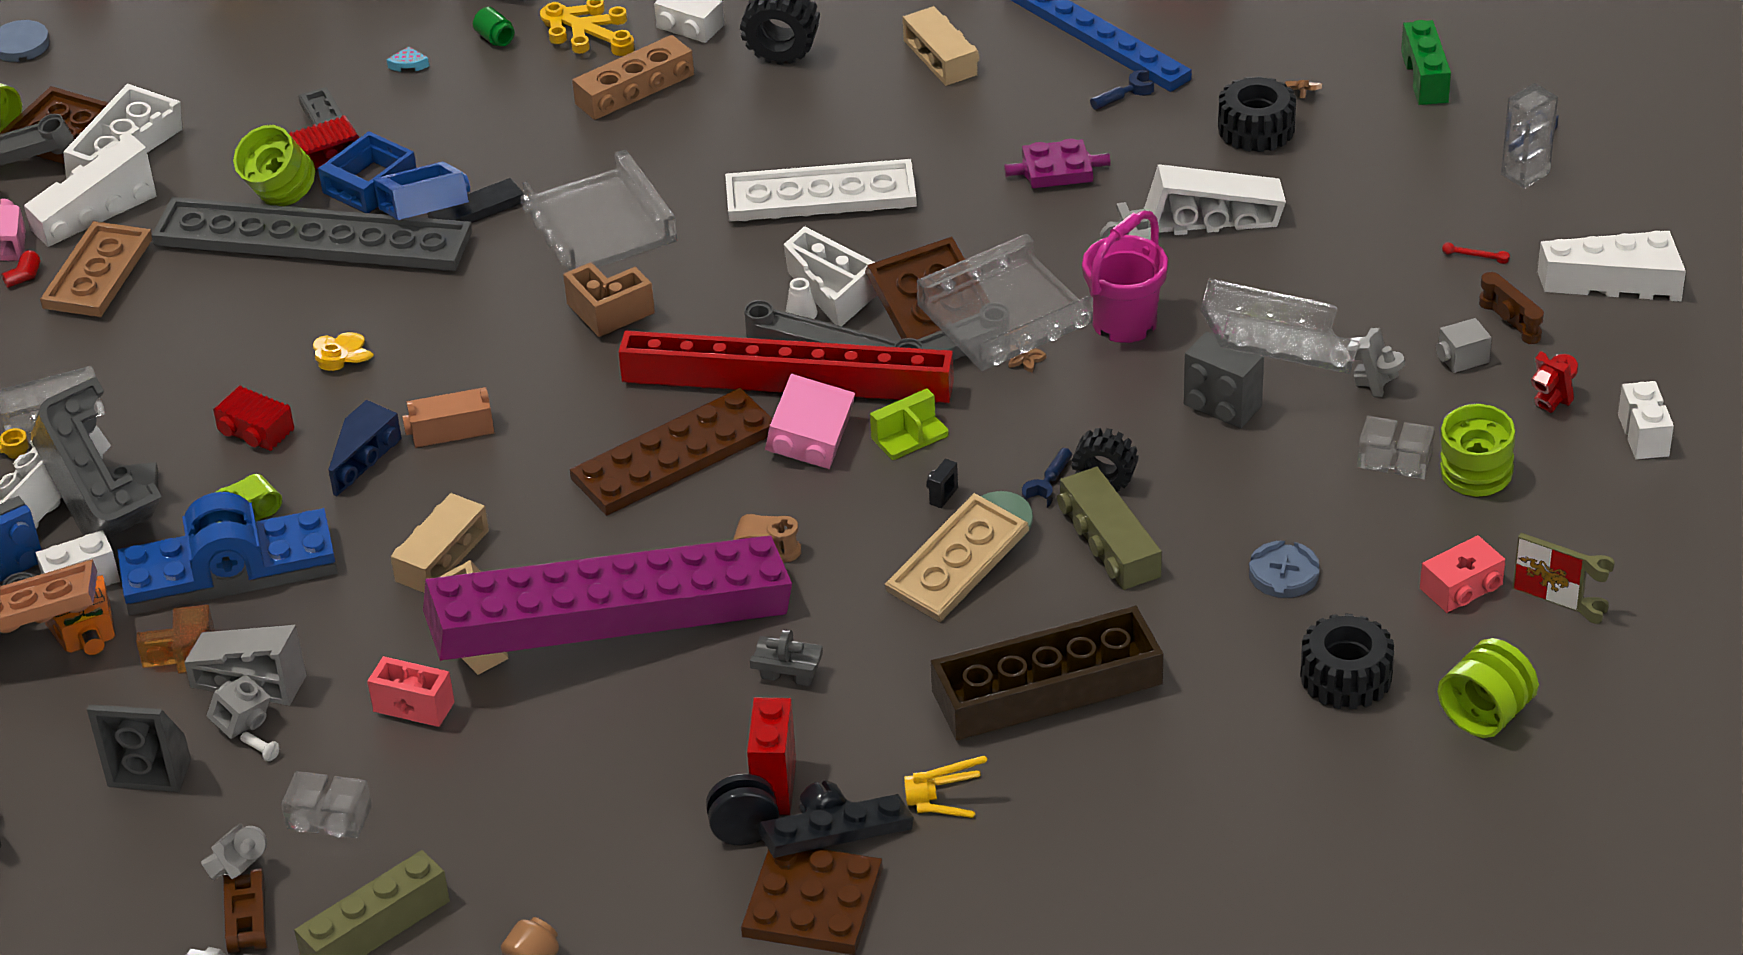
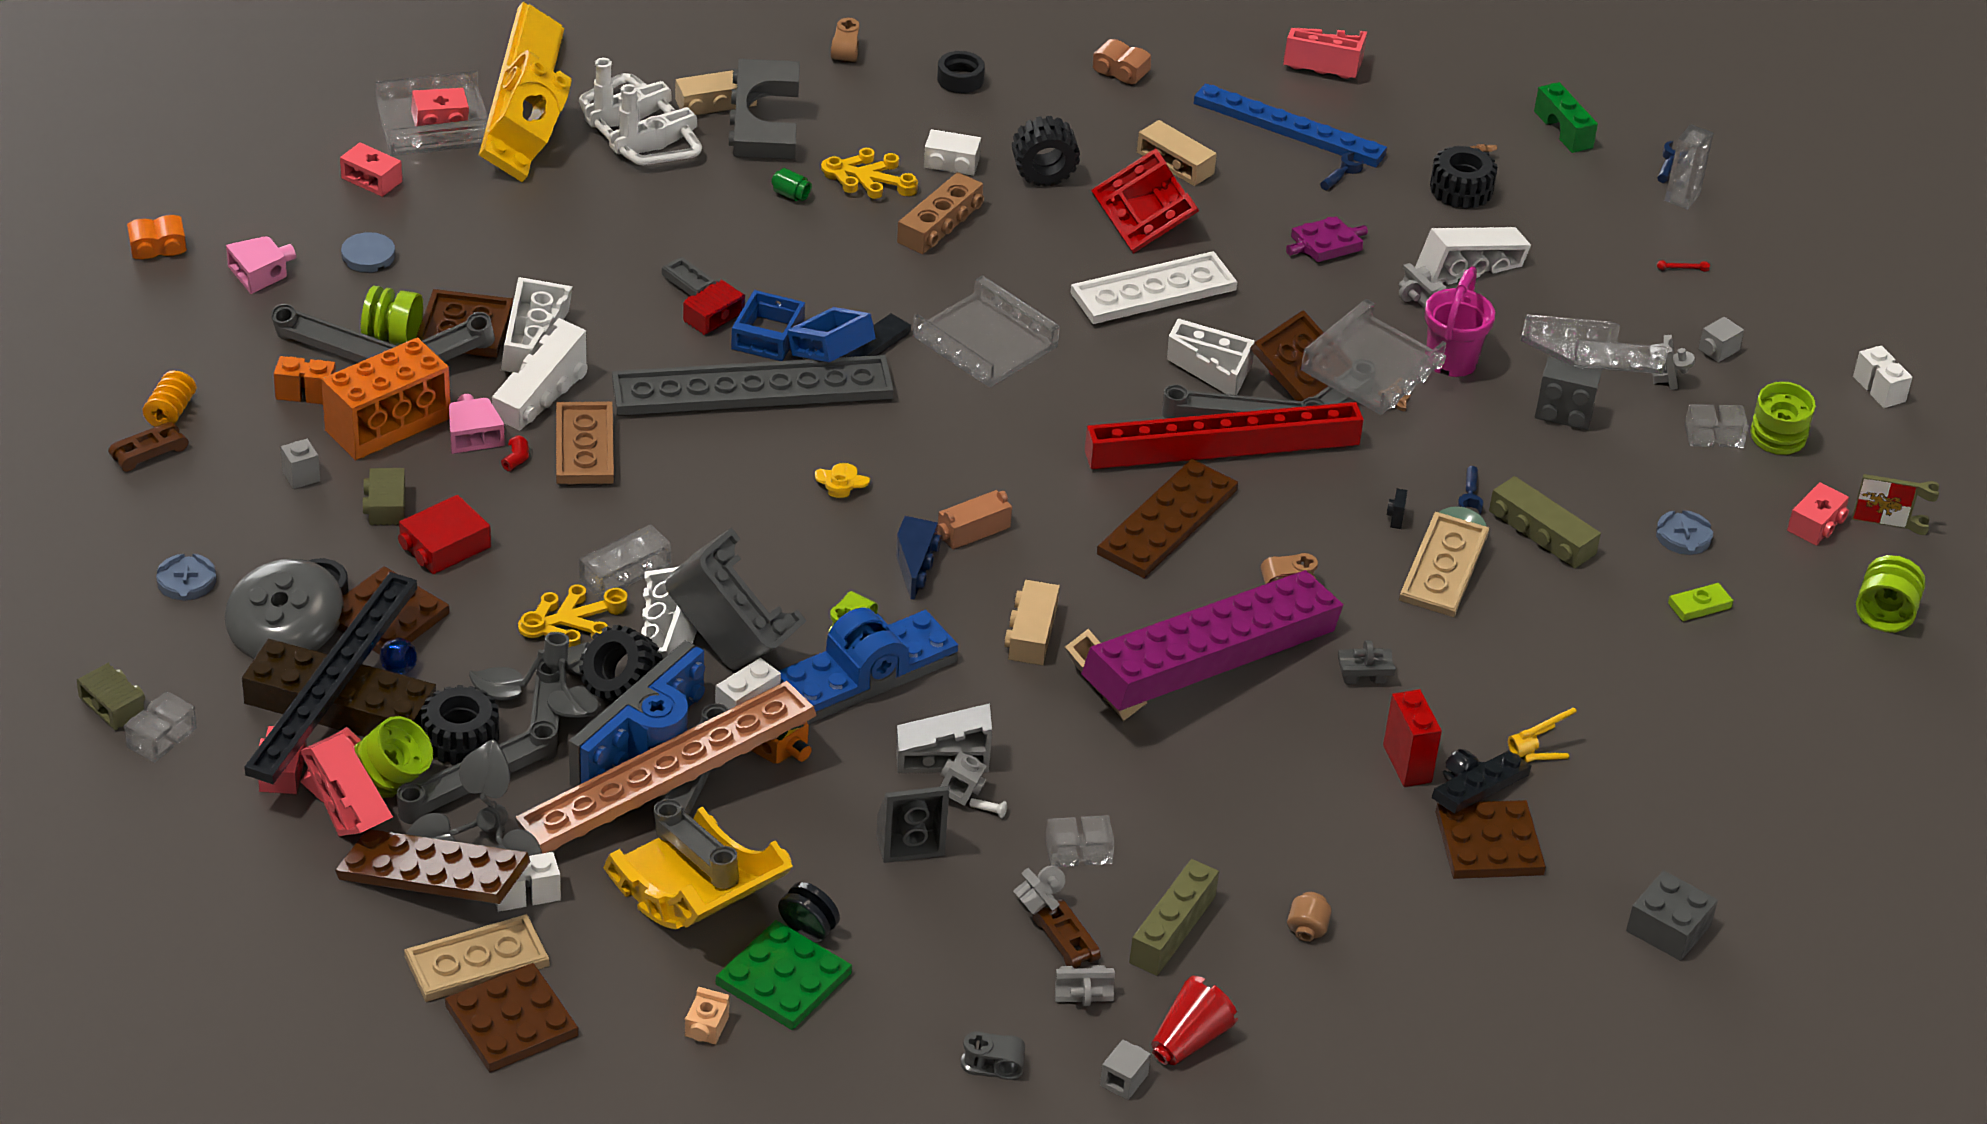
camera: 25 degrees left, 0 degrees up
clear orange brick [136,604,215,674] -> none
red brick [213,385,294,451] -> none
lime wheel [233,125,316,206] -> none
coral brick [367,656,455,727] -> none
medium azure tile [386,47,429,72] -> none
medium nougat brick [563,262,655,337] -> none
black head [706,774,779,846] -> none
bright pink brick [765,374,855,469] -> none
white cone [785,278,818,319] -> none
lime panel [870,388,949,460] -> none
dark brown brick [931,605,1164,741] -> none
black tyre [1071,428,1139,492] -> none
black tyre [1300,613,1394,710] -> none
reddish brown plate [1479,272,1544,344] -> none
red hips [1531,351,1578,413] -> none
white wedge [1537,231,1686,302] -> none
none -> red slope [1091,148,1199,254]
none -> lime plate [1668,583,1733,621]

